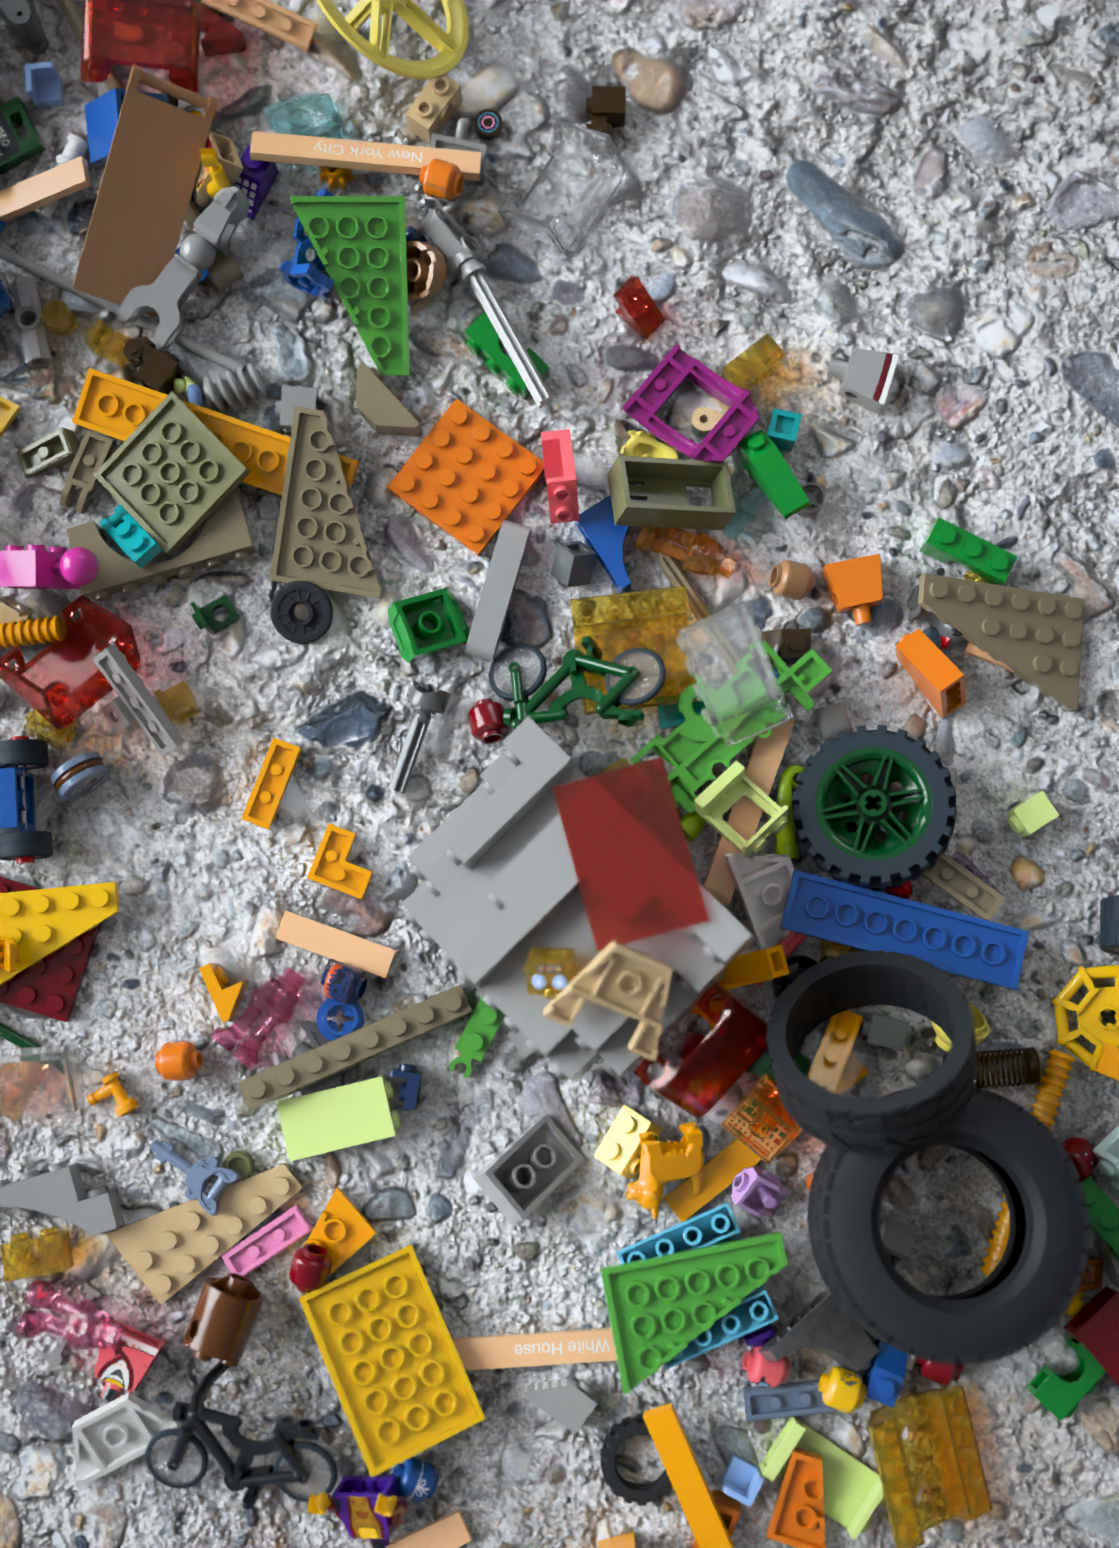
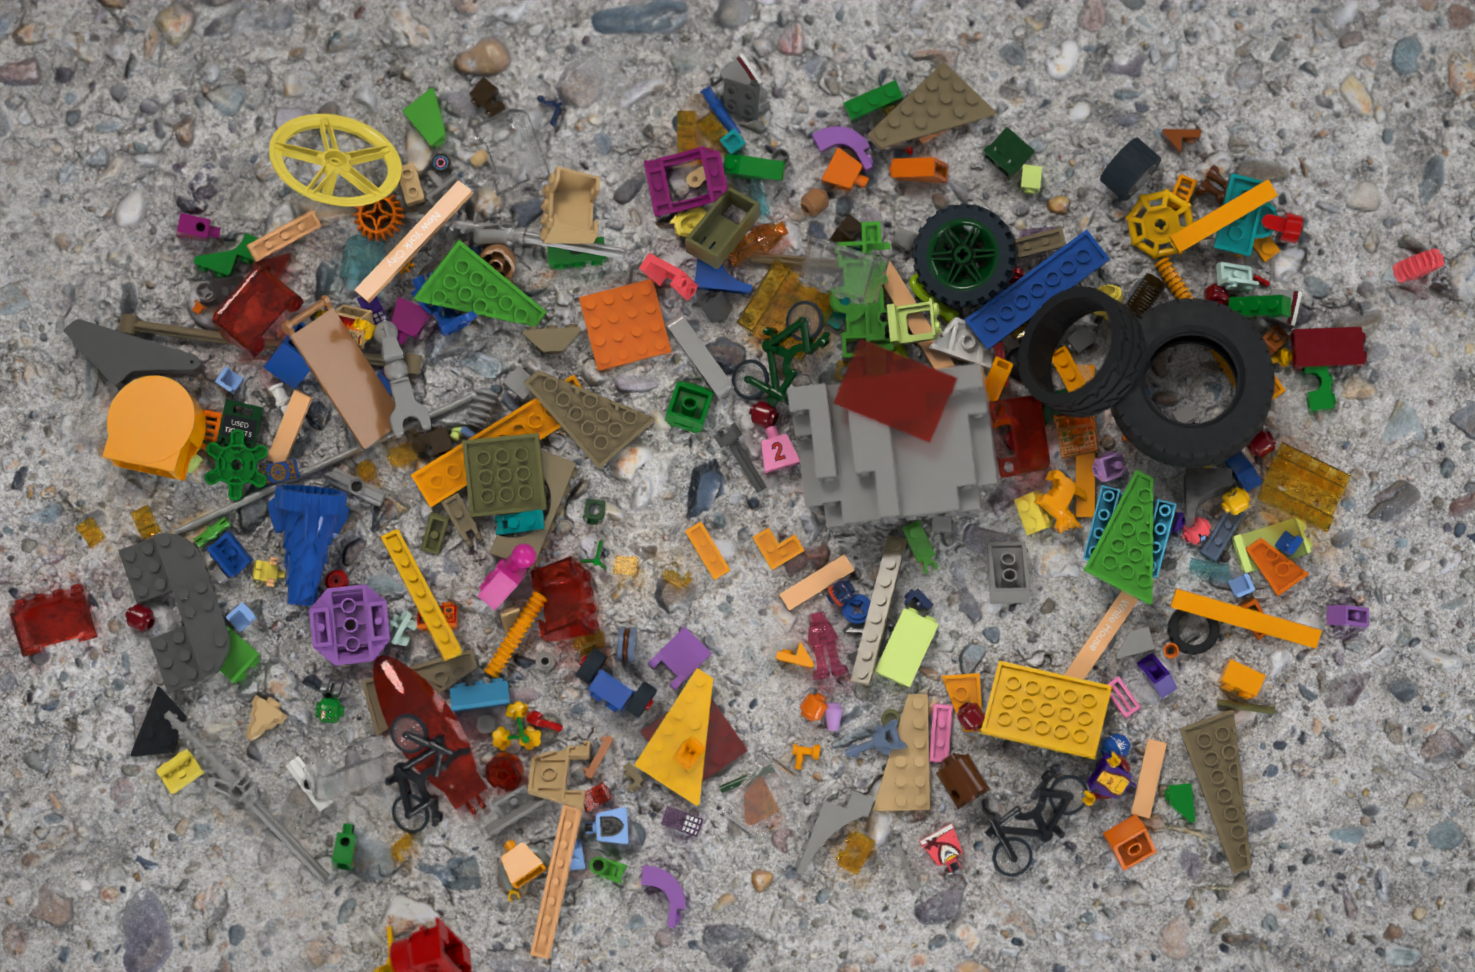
camera: 55 degrees left, 0 degrees up
clear pink piece [16,1279,123,1350] -> none
white wing [72,1393,182,1489] -> none
light grey plate [92,643,185,756] -> none
black wheel [270,580,333,644] -> none
orange head [419,159,464,202] -> none
clear yellow head [524,947,579,999] -> none
tan wing [543,940,672,1062] -> none
clear red slope [613,275,666,339] -> none
none -> orange gear [353,194,405,242]
none -> magenta torso [391,297,433,346]
none -> bright green slope [402,87,447,149]
none -> tan tile [470,149,489,167]
none -> dark blue piece [537,95,563,126]
none -> tan windscreen [540,166,600,244]
none -> green plant [580,540,607,570]
none -> medium lavender flag [648,626,712,691]
none -> clear yellow bracket [661,569,692,590]
none -> clear yellow bracket [696,112,729,145]
none -> blue pin [700,85,742,135]
none -> dark grey hinge [723,78,760,121]
none -> bright pink torso [761,426,800,473]
none -> medium lavender arch [812,126,874,173]
none -> lavender cone [825,702,843,731]
none -> dark green bracket [982,127,1035,179]
none -> bright pink tile [1107,676,1141,719]
none -> dark purple slope [1137,653,1178,699]
none -> orange hose [1163,643,1179,659]
none -> clear light blue pin [1189,557,1229,576]
none -> blue bracket [1275,531,1304,557]

